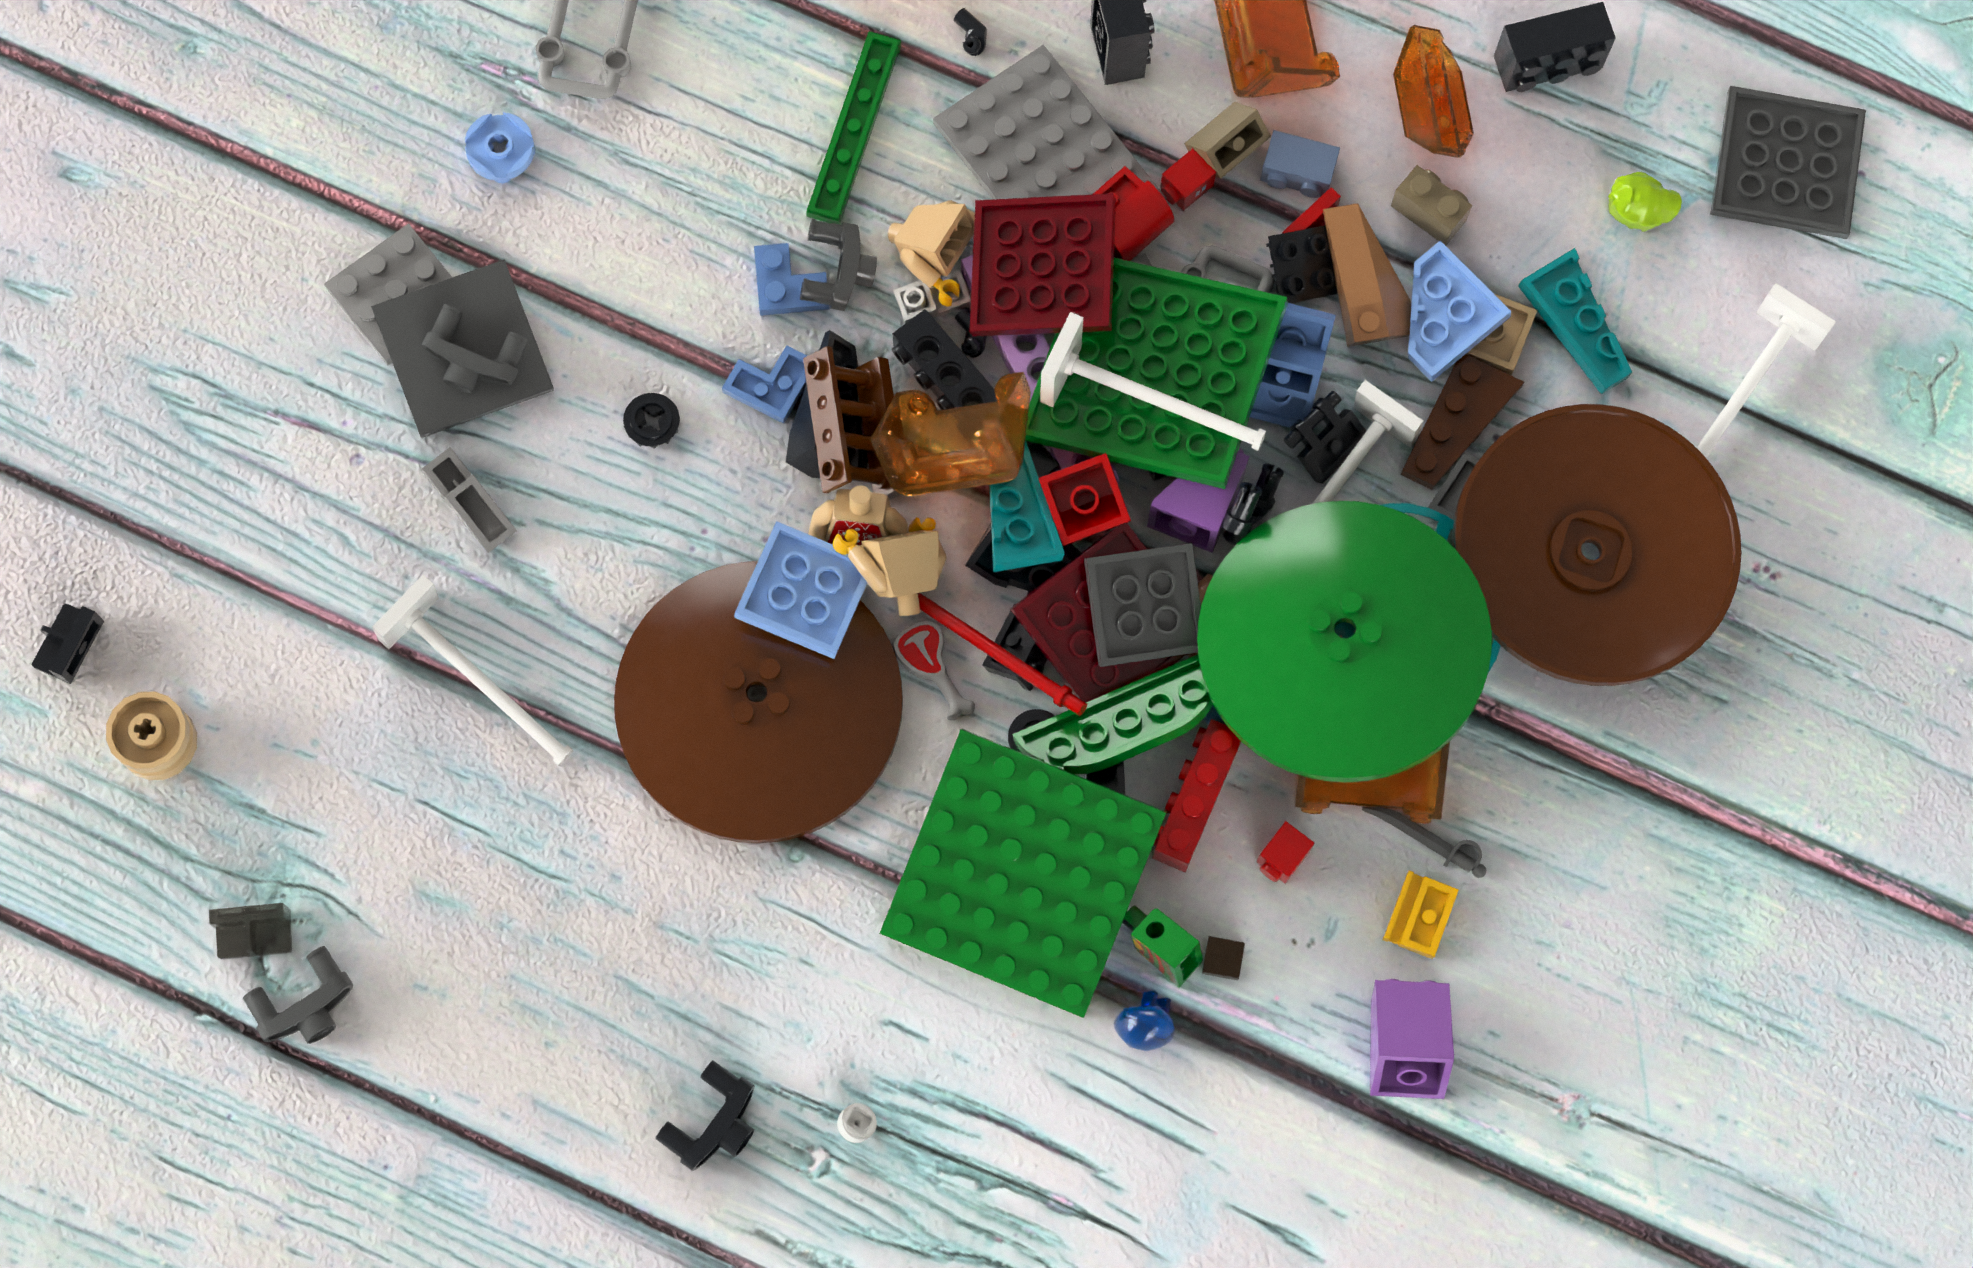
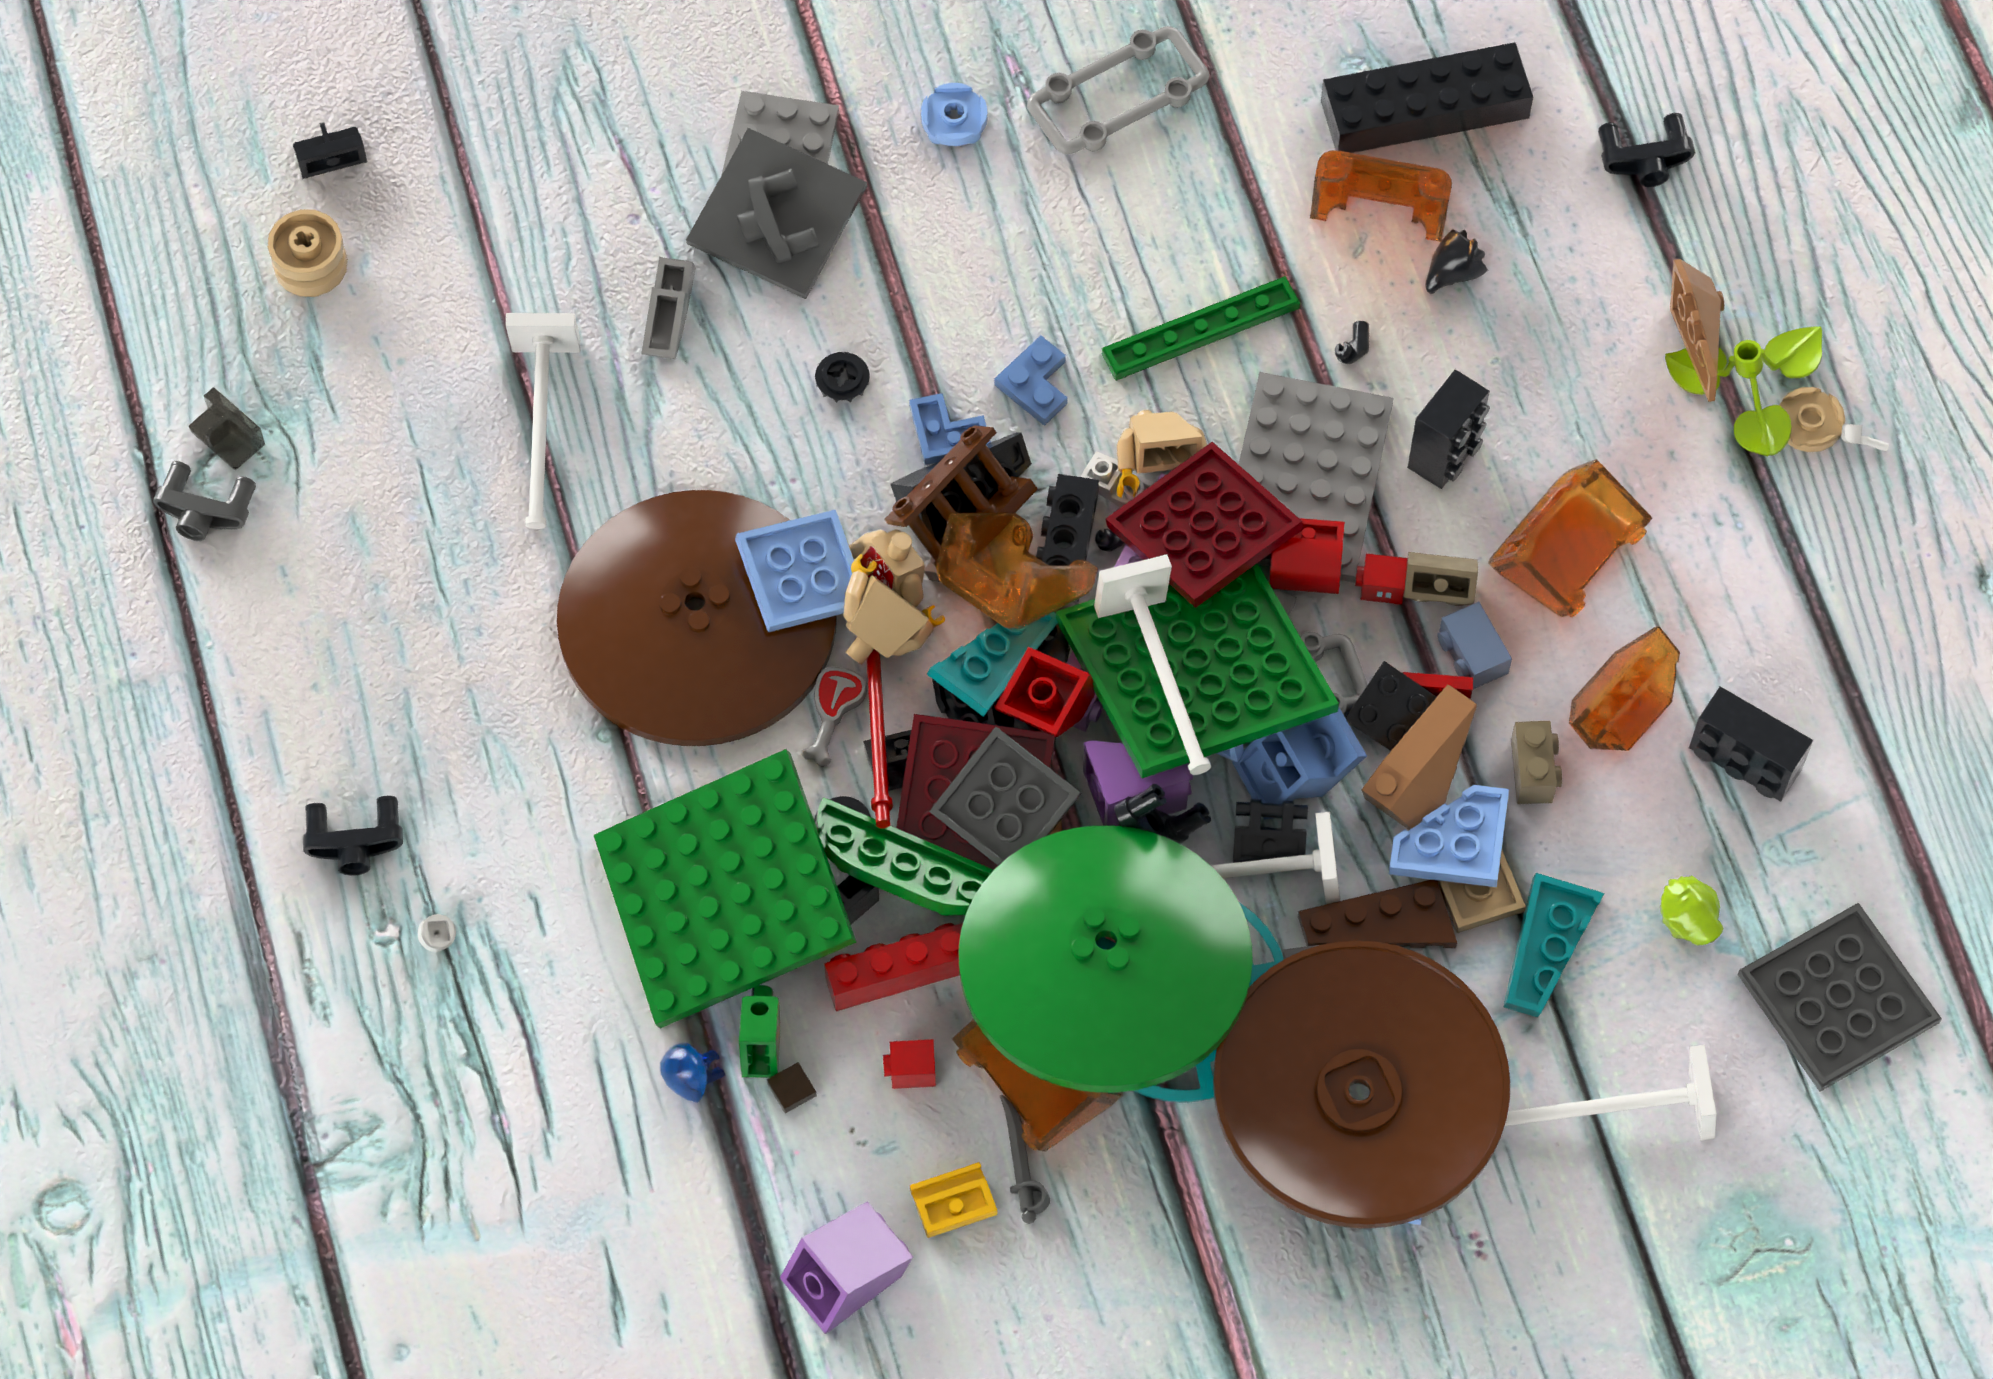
camera: 50 degrees right, 10 degrees down
dark grey connector [800,219,877,311] -> none

